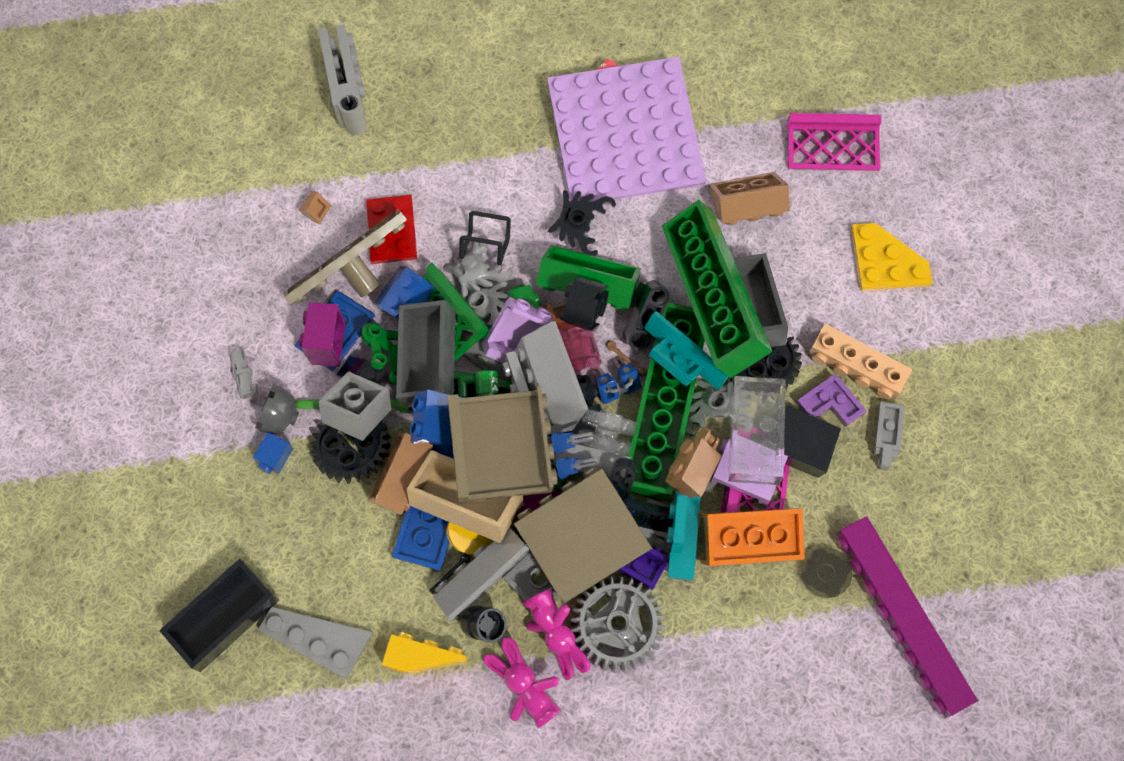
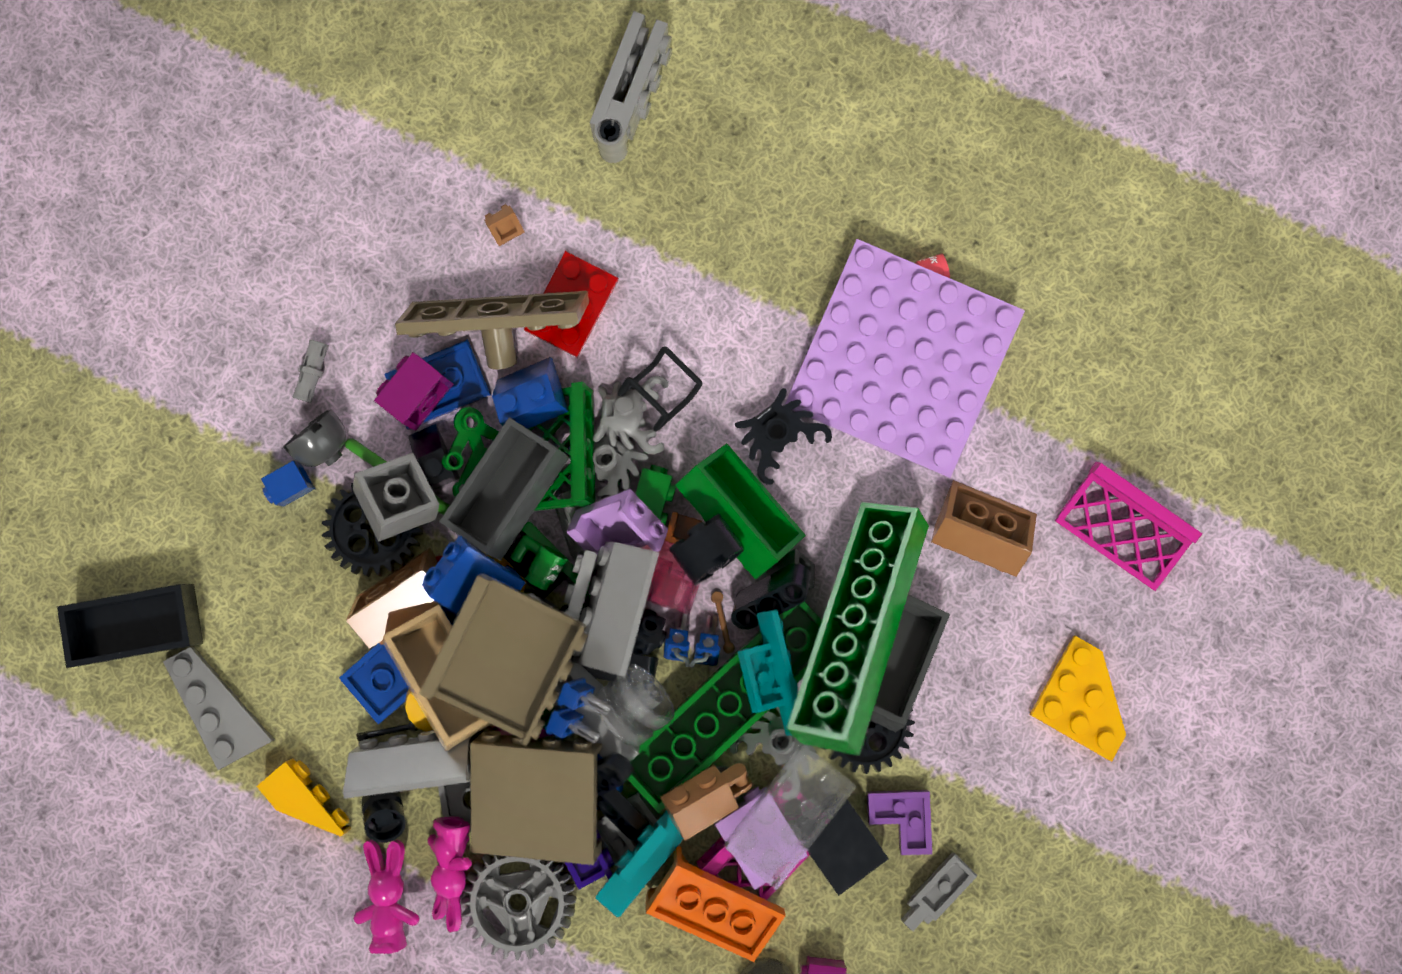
camera: 30 degrees right, 15 degrees up
light nougat brick [809,324,912,400] -> none

